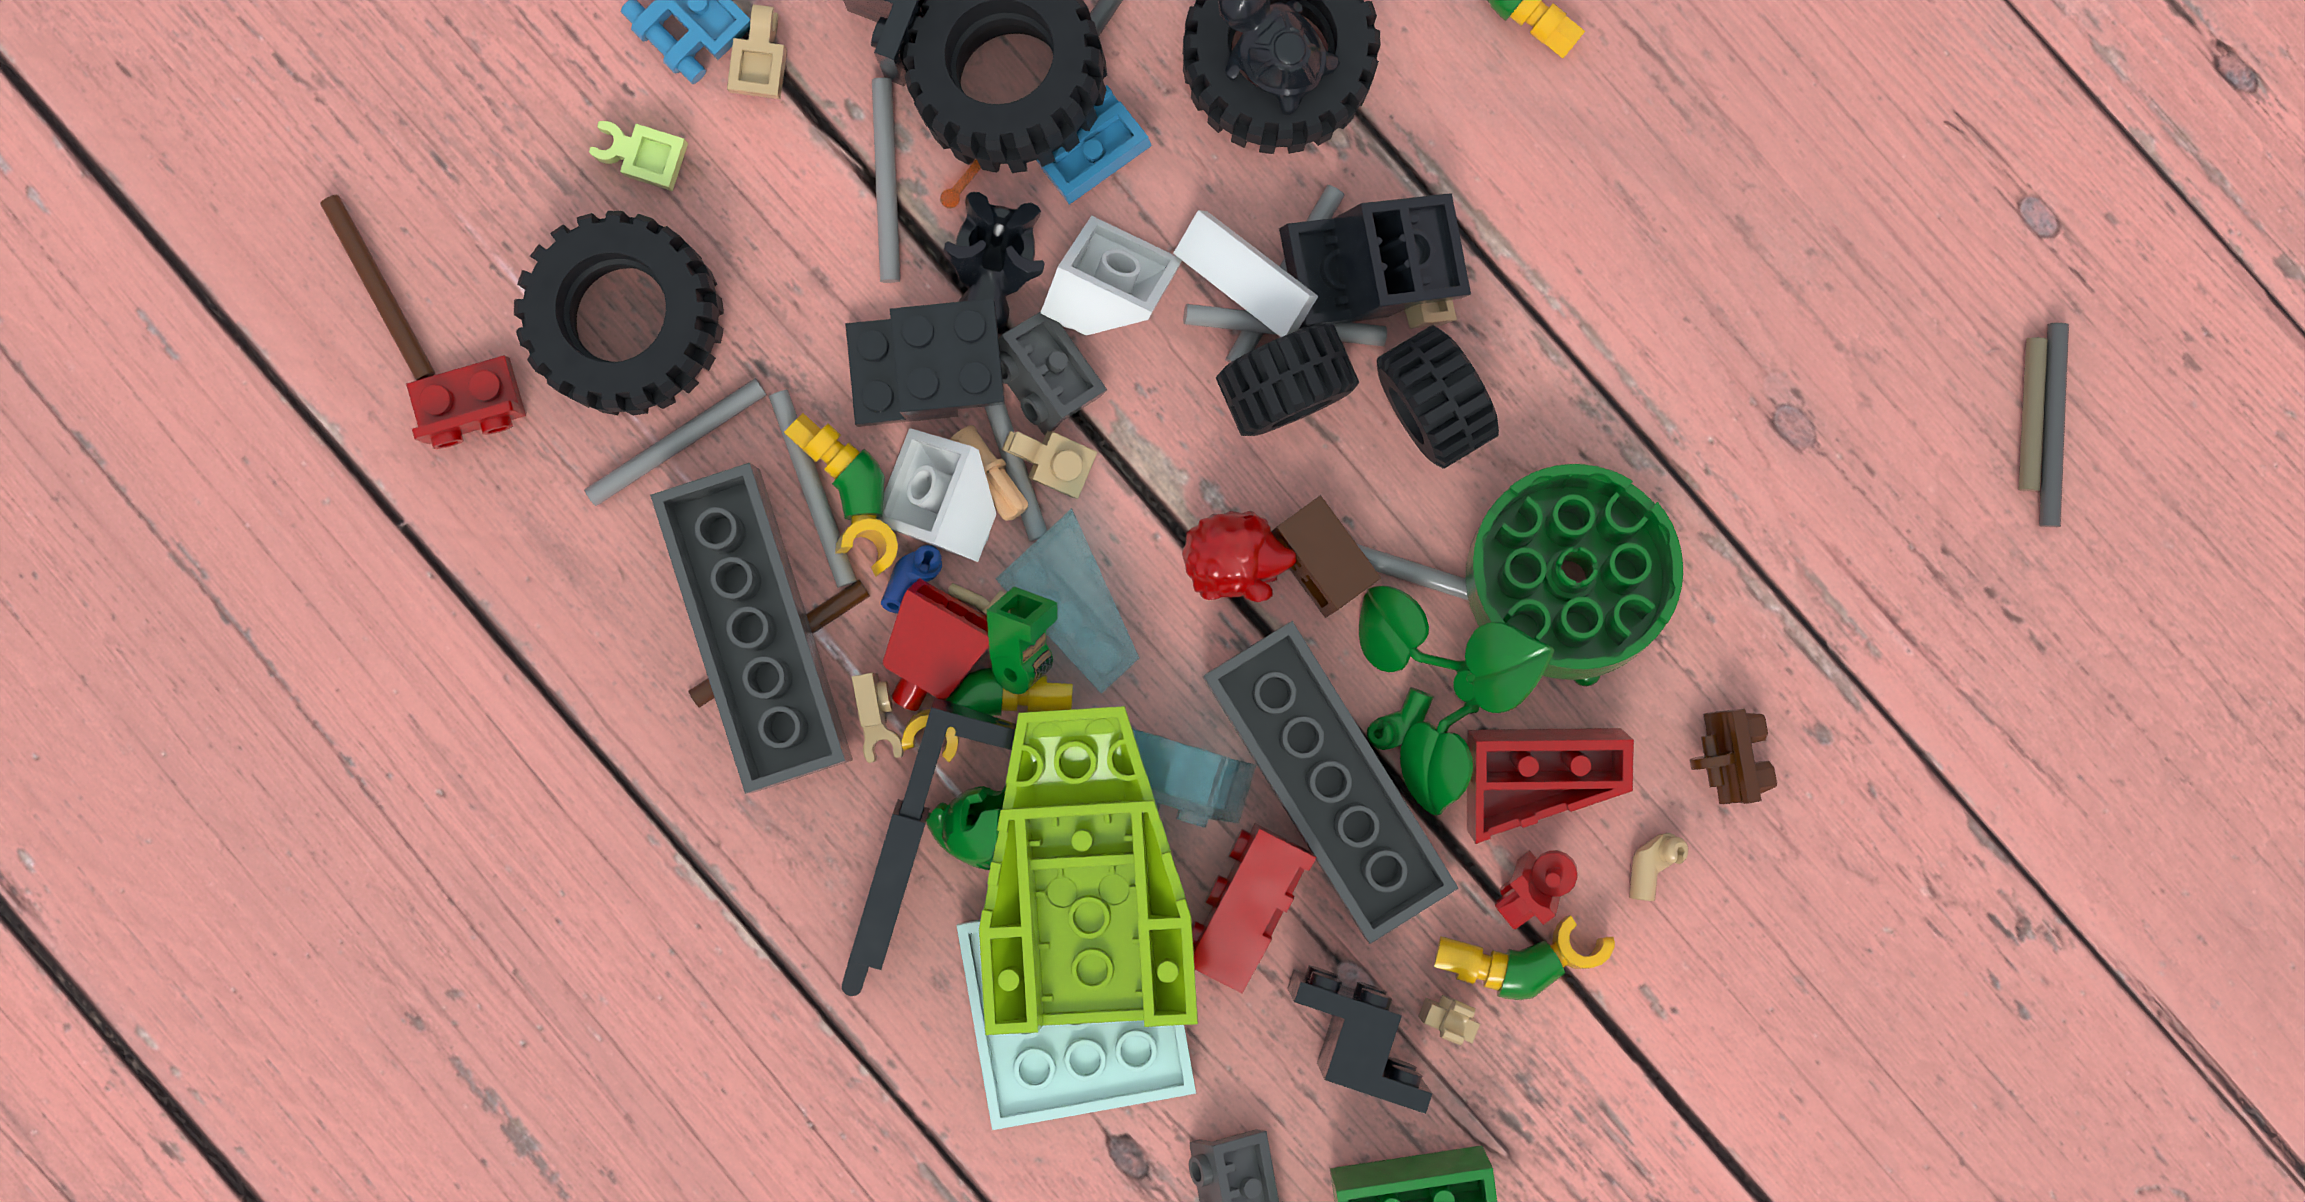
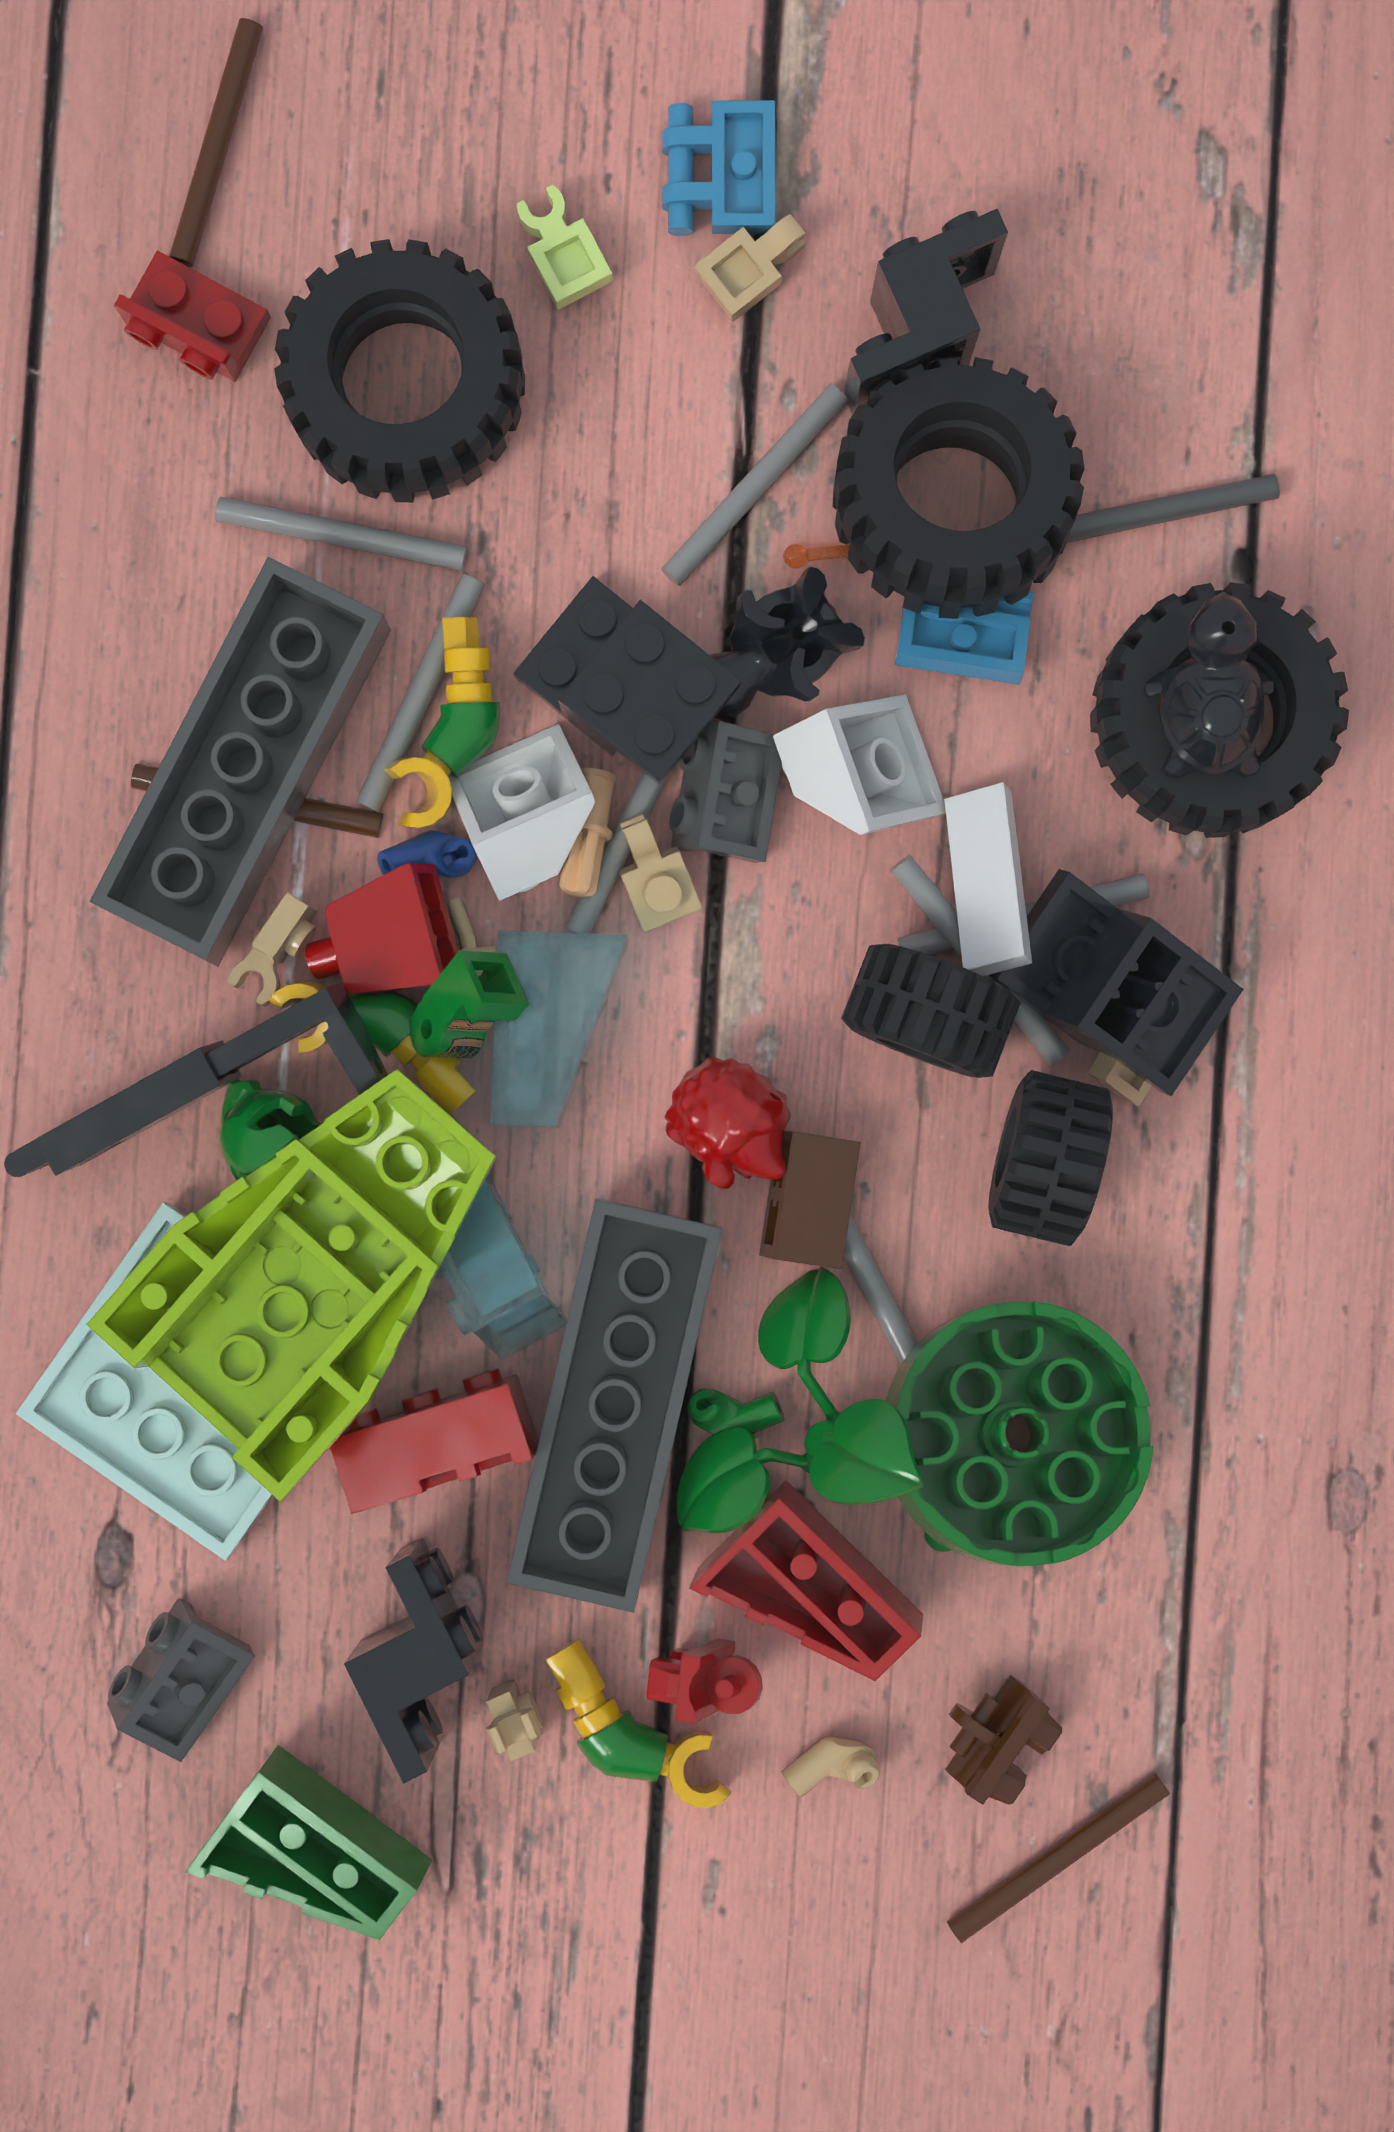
camera: 55 degrees right, 0 degrees up
none -> reddish brown bar [947,1772,1170,1943]

